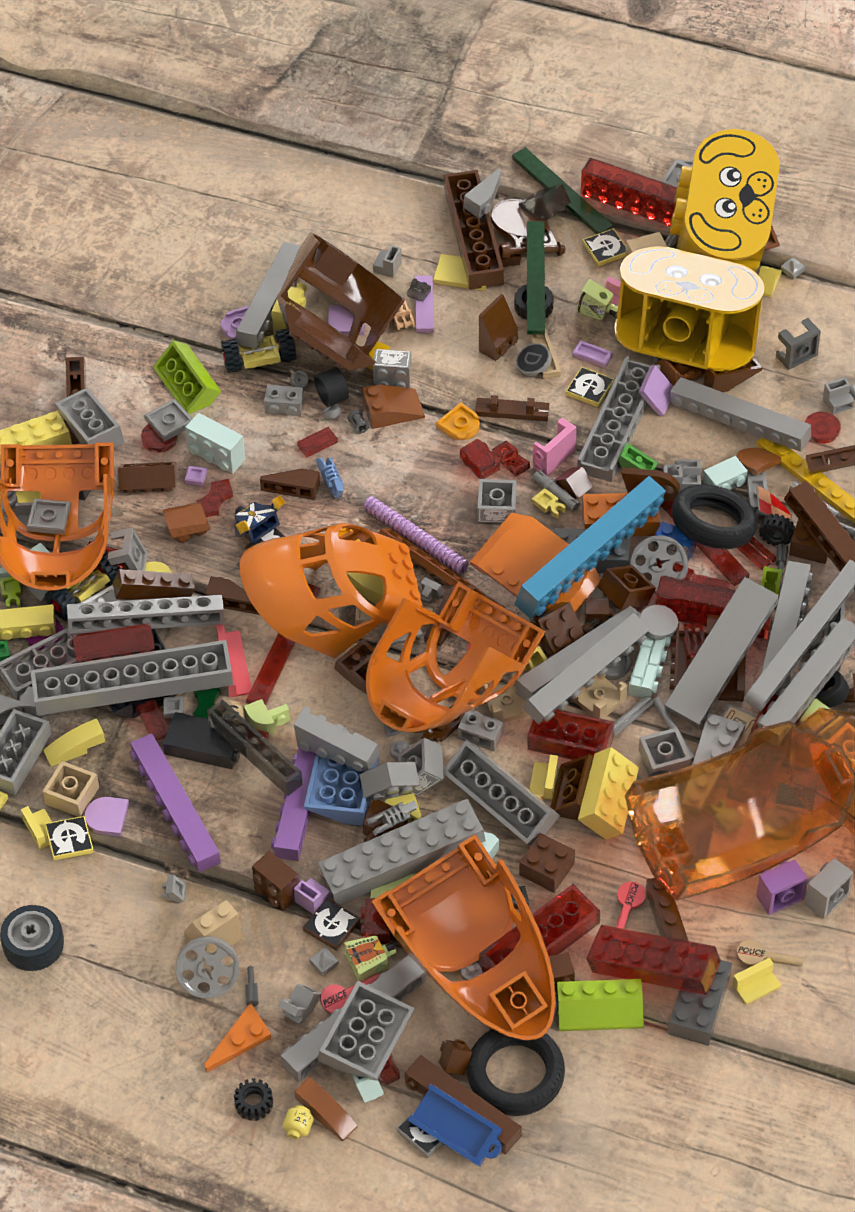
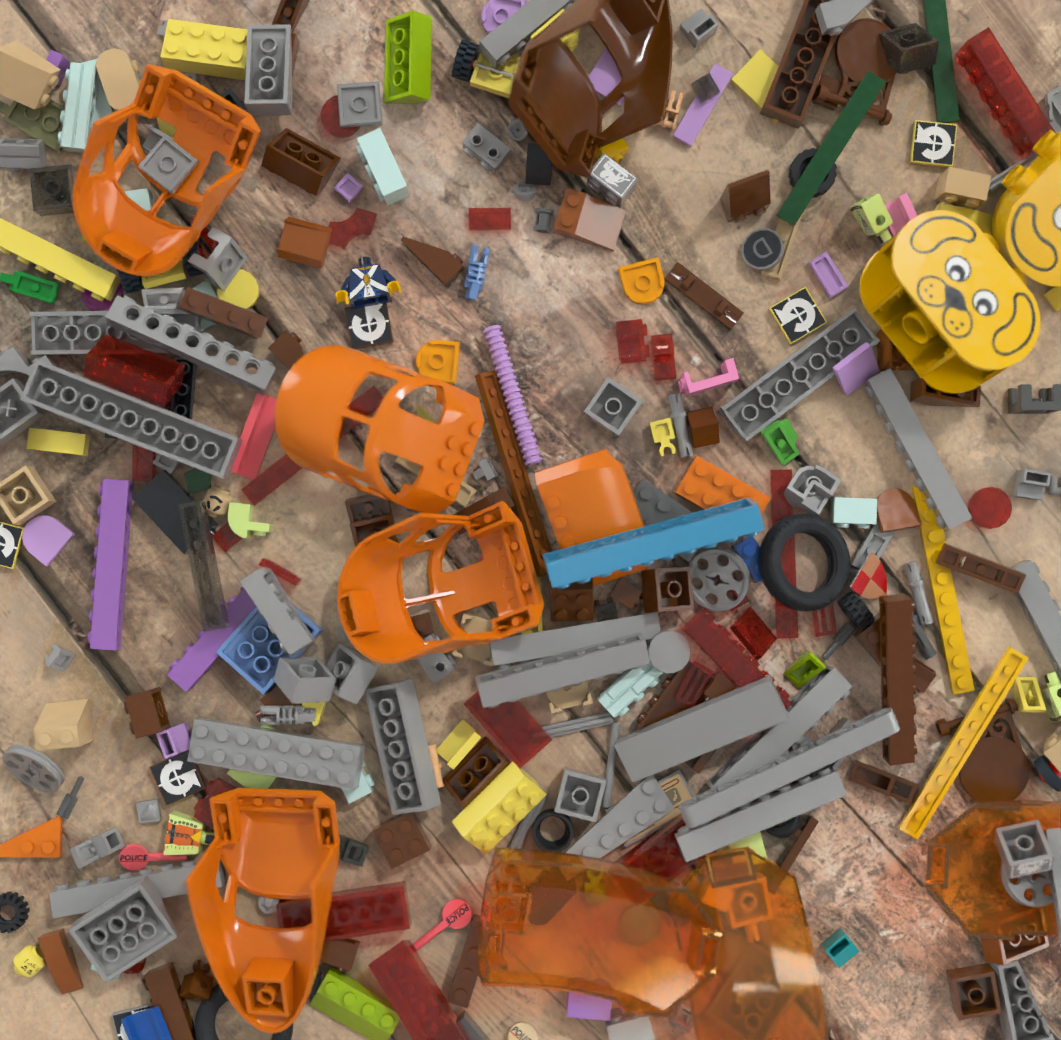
camera: 30 degrees right, 35 degrees up
reddish brown tile [621,468,680,501] -> none

